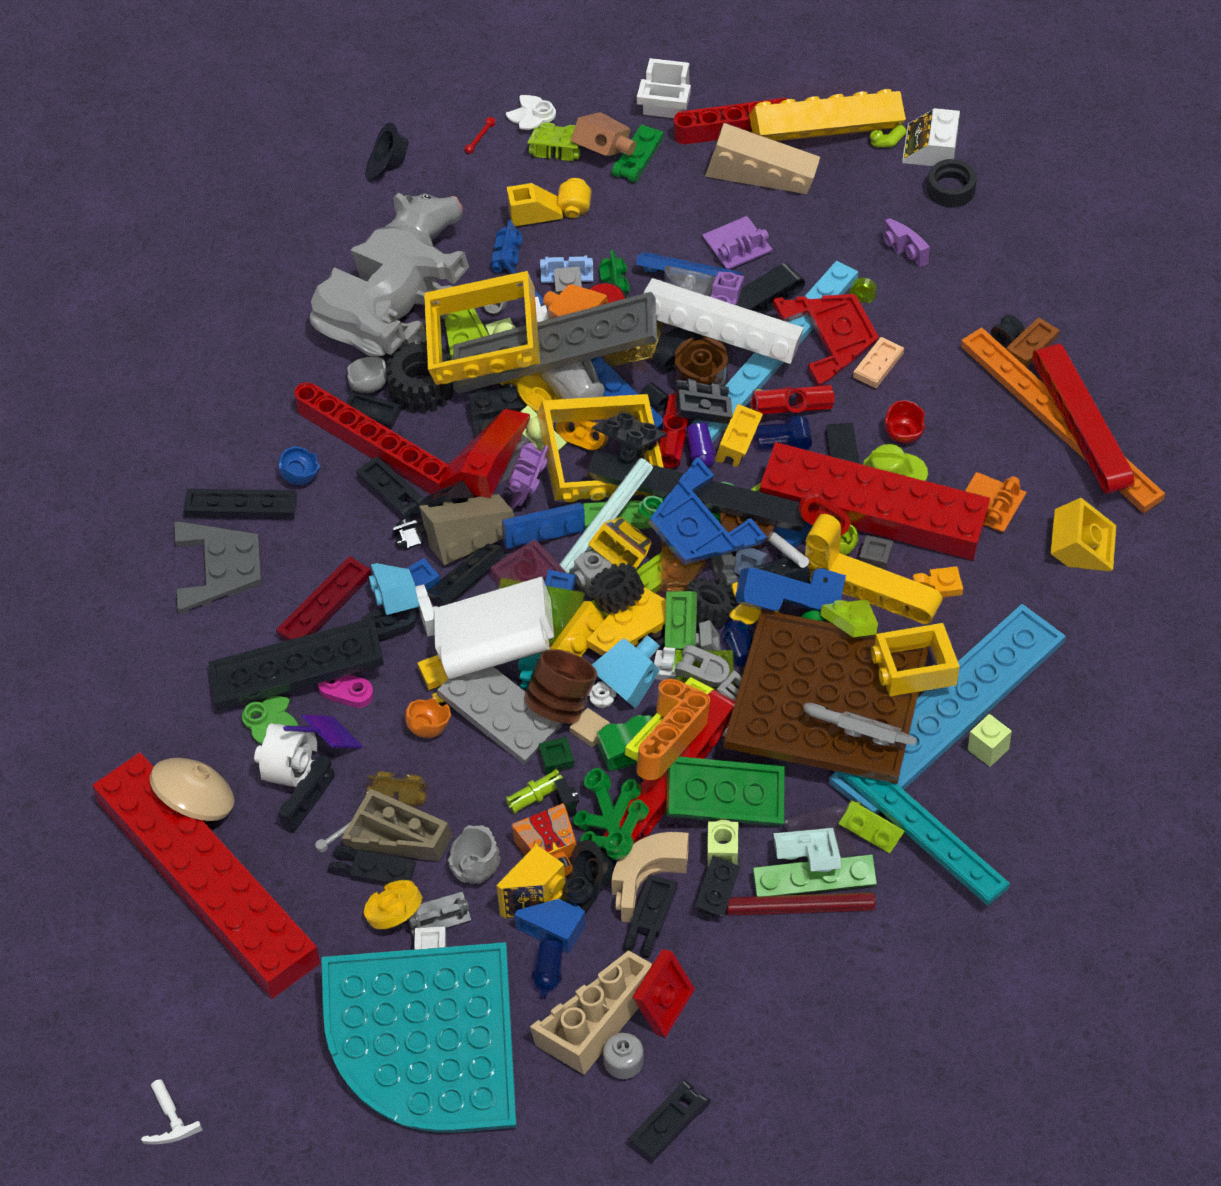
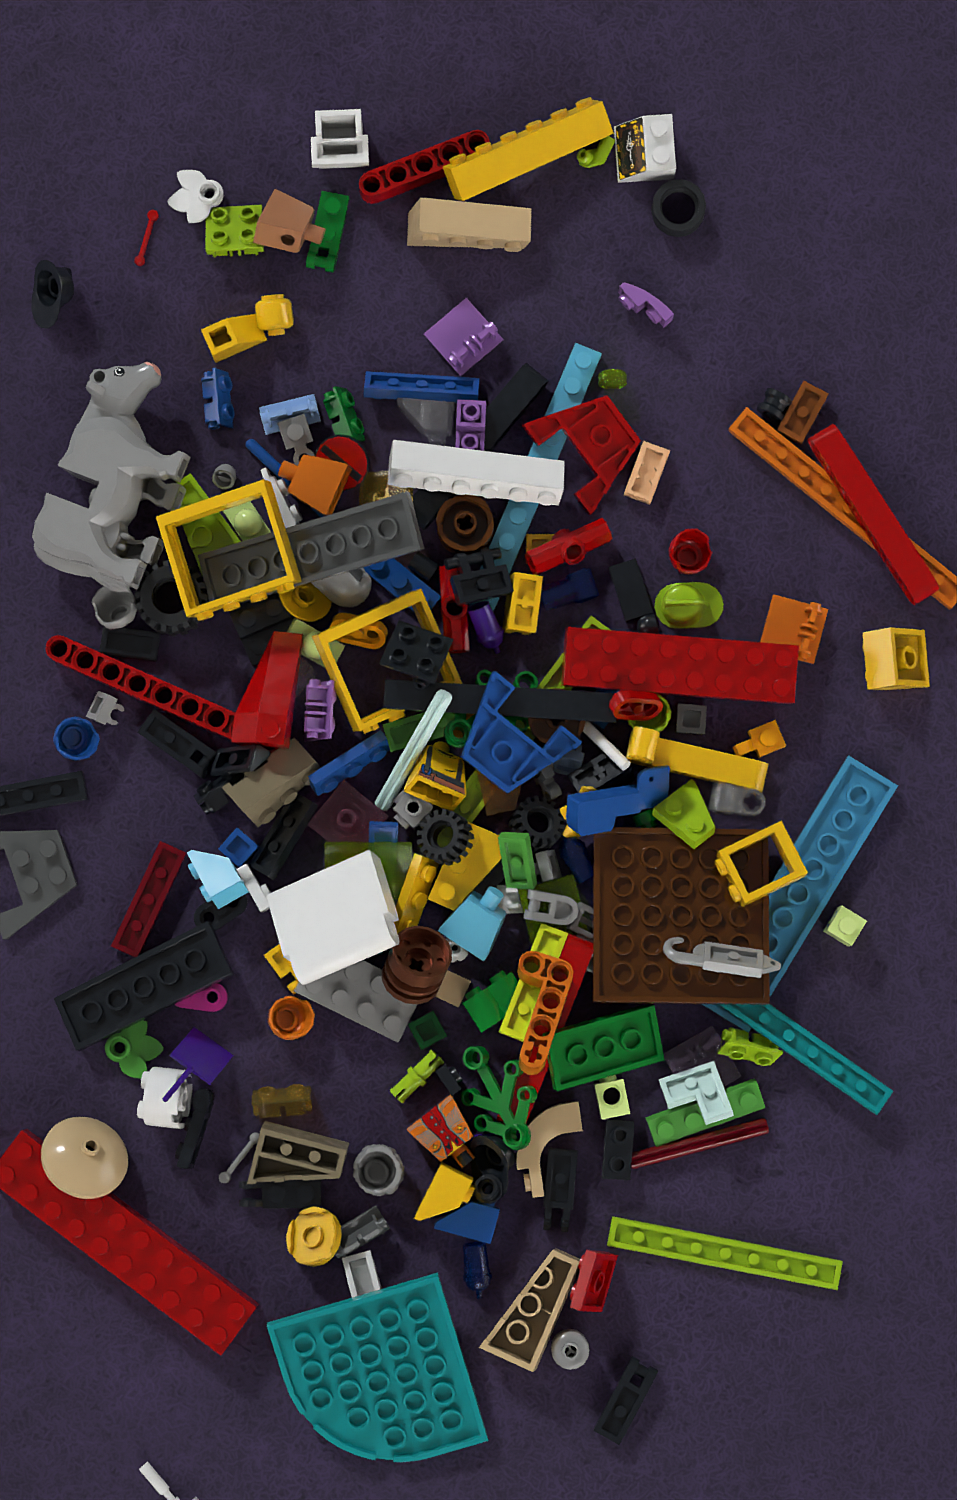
camera: 15 degrees left, 30 degrees up
none -> light grey tile [86,691,124,725]
none -> lime tile [607,1216,843,1290]
none -> clear piece [708,782,765,817]

